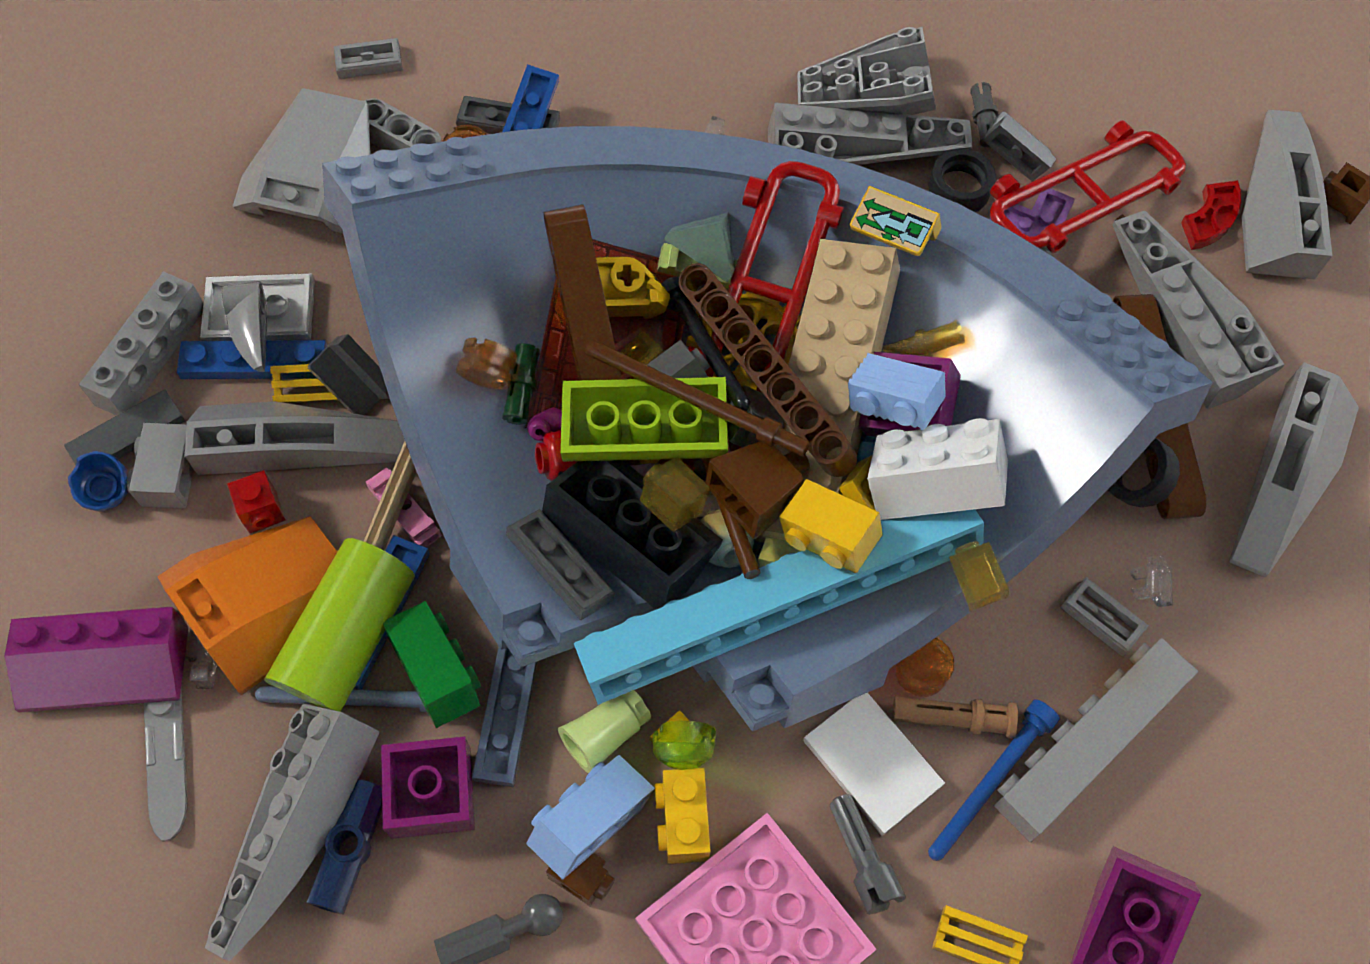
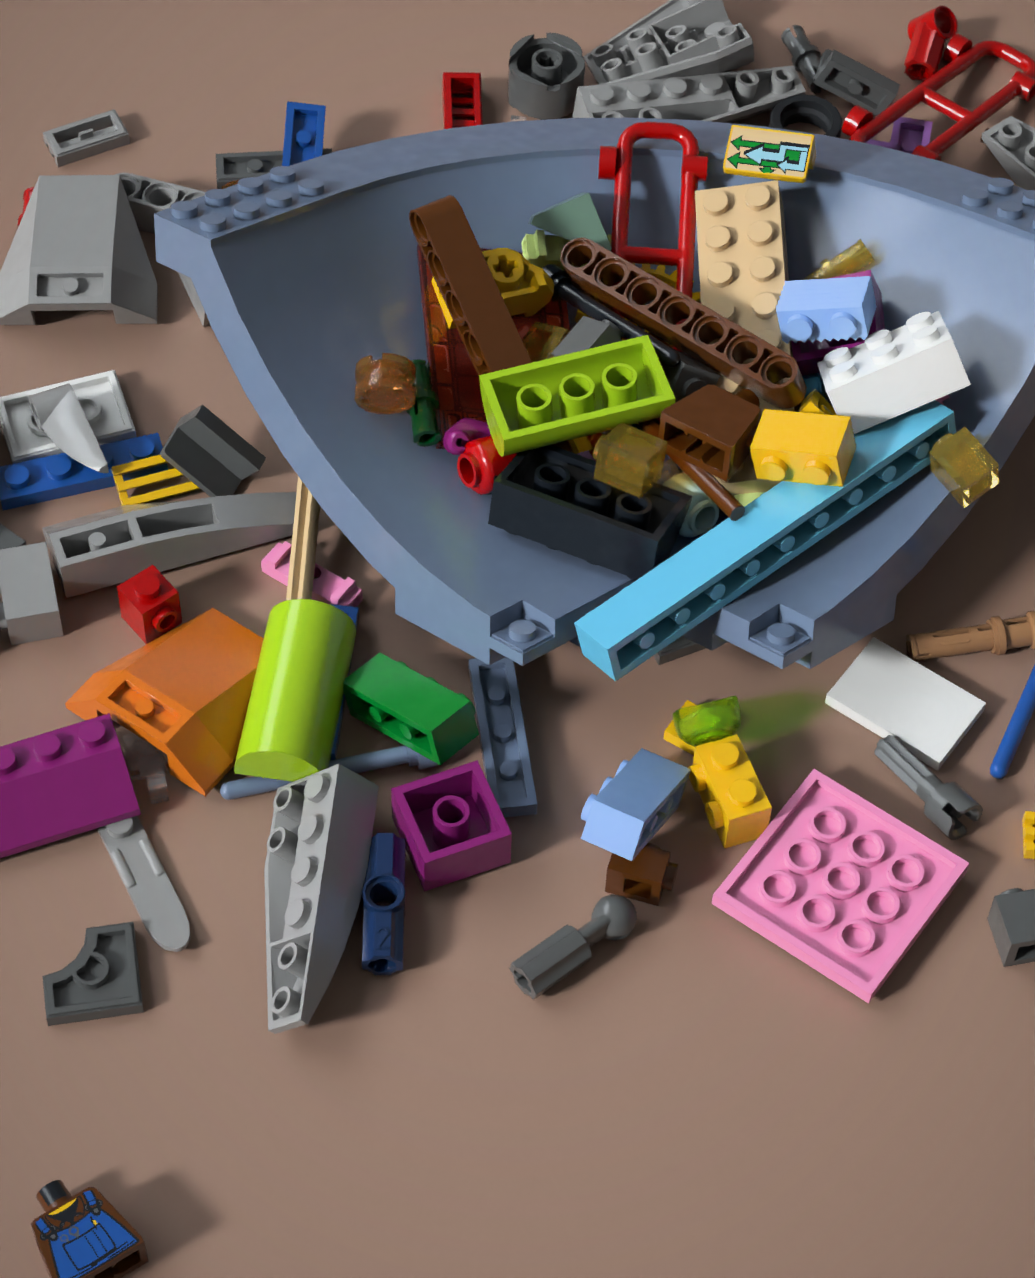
camera: 15 degrees left, 10 degrees down
dark grey tile [506,509,615,620] -> none
yellowish green plant [558,690,651,773] -> none
reddish brown bar [585,340,810,457] -> none
clear orange wheel [895,638,954,697] -> none
none -> dark grey tile [42,922,144,1026]
none -> red slope [442,72,483,129]
none -> dark grey brick [508,33,585,120]
none -> red piece [904,6,958,82]

